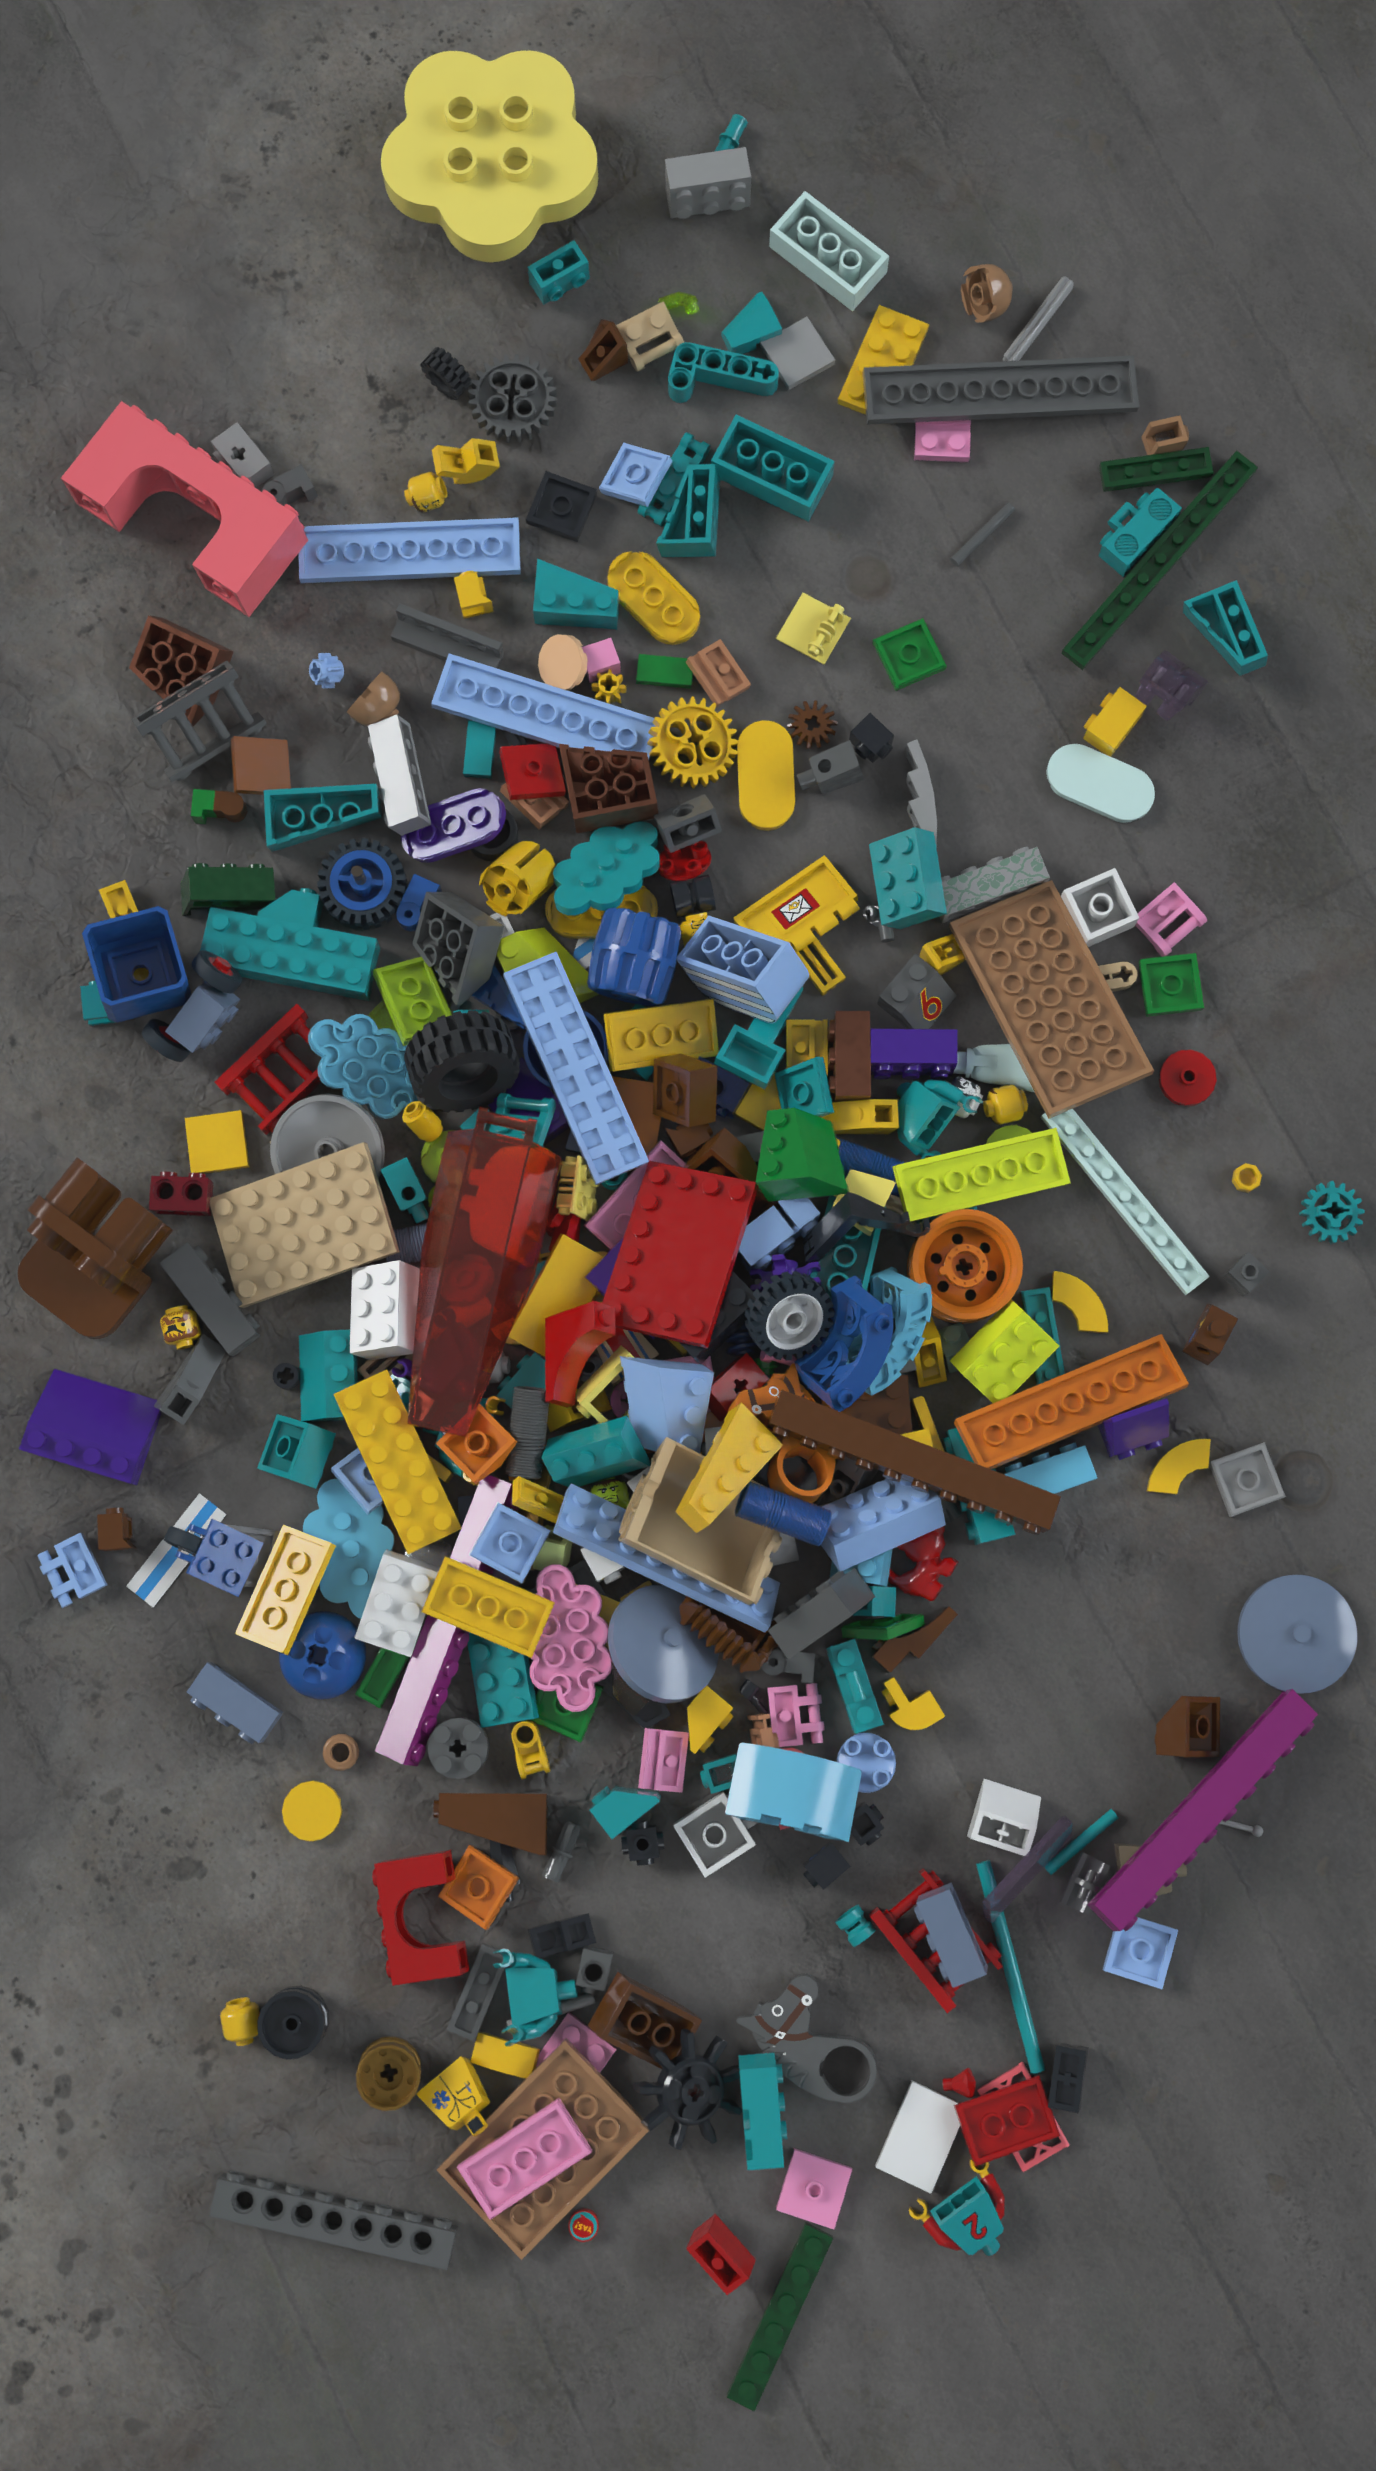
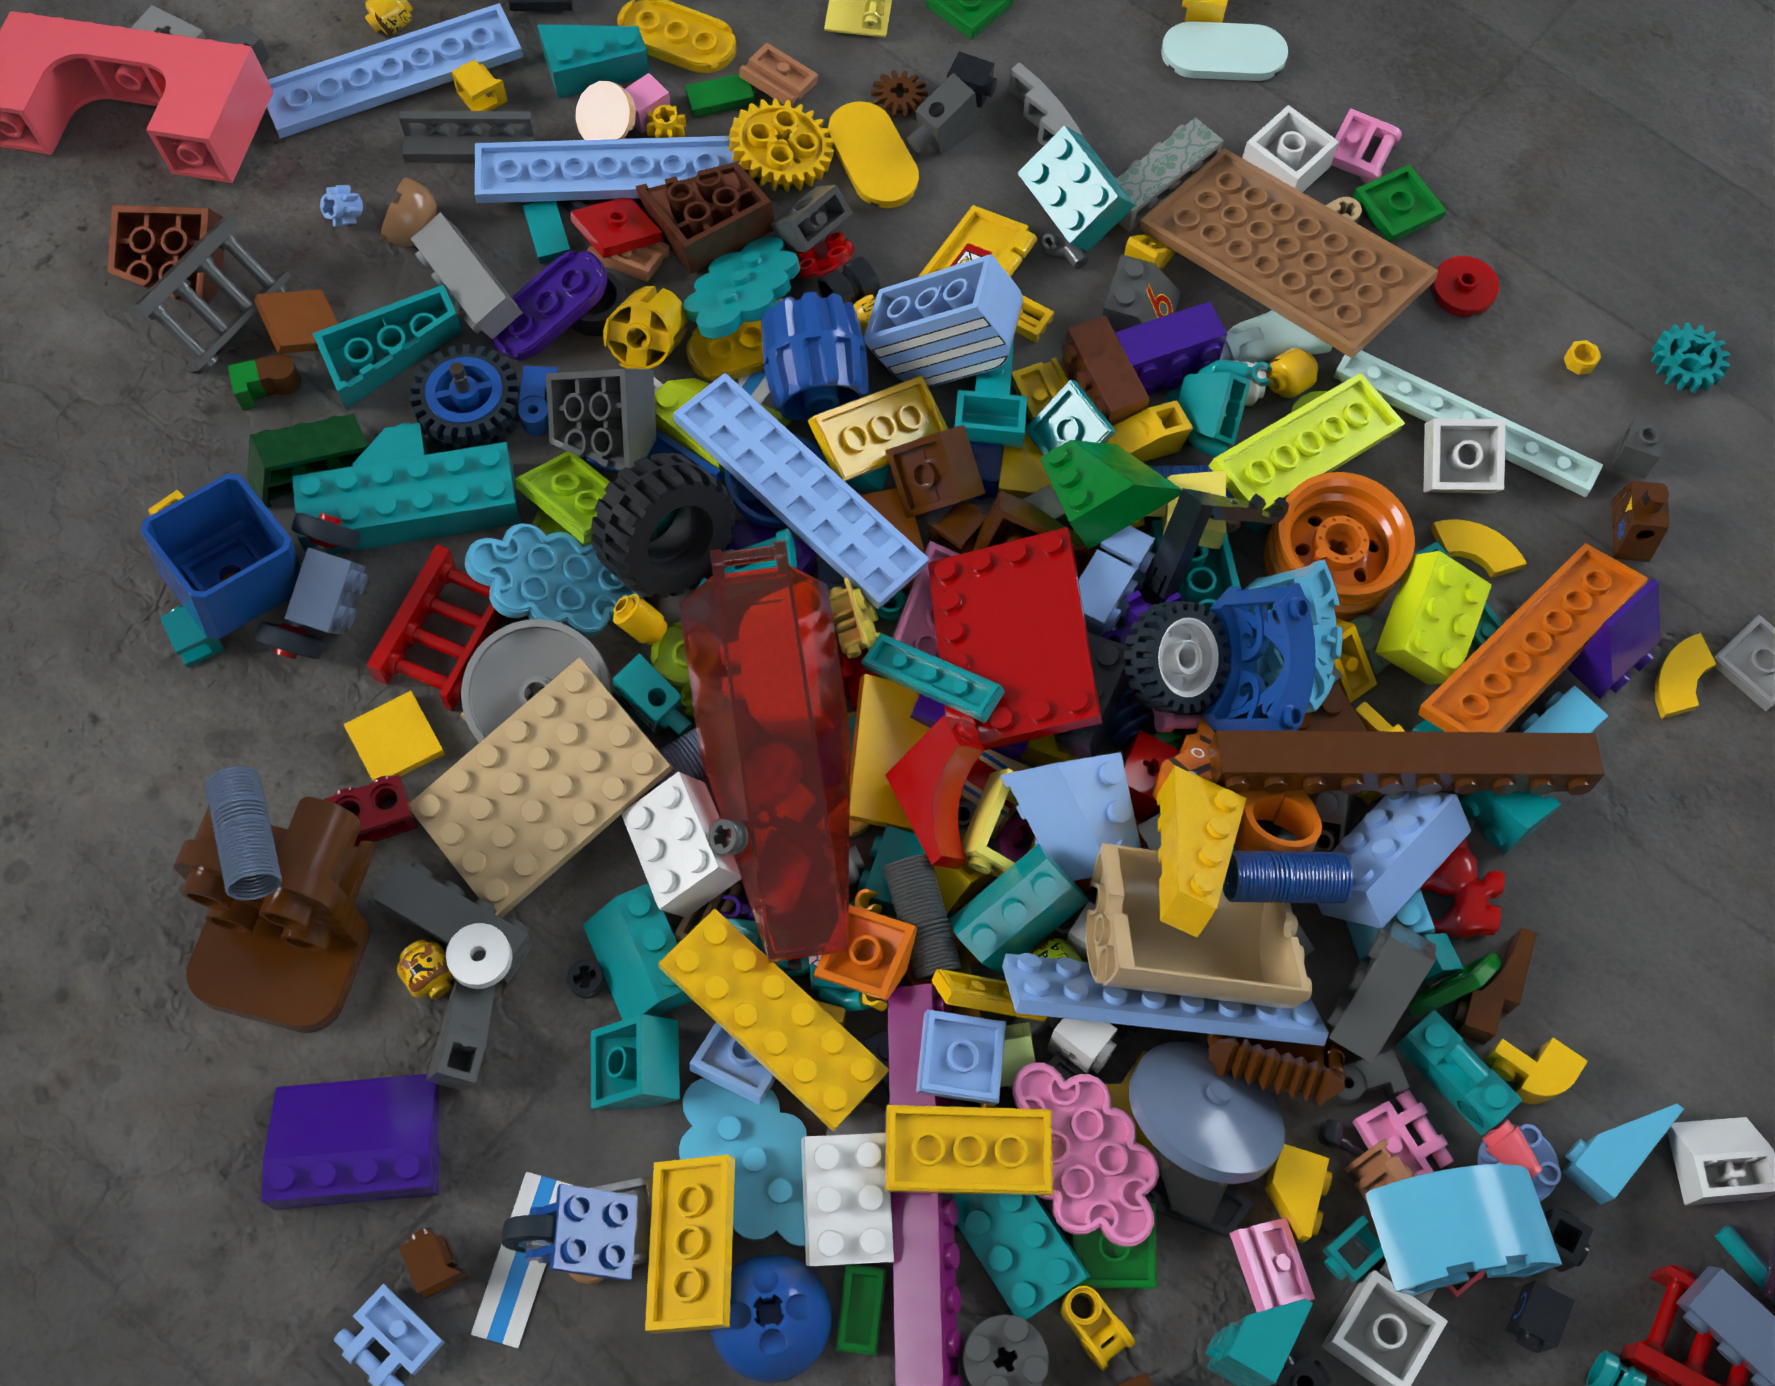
camera: 25 degrees left, 15 degrees down
none -> sand blue piece [205,766,283,900]
none -> white piece [446,923,512,989]
none -> dark grey bush [709,819,749,855]
none -> teal tile [861,633,1005,723]
none -> white brick [1423,418,1506,493]
none -> coral cone [1482,1119,1543,1179]
none -> medium azure slope [1561,1103,1684,1205]

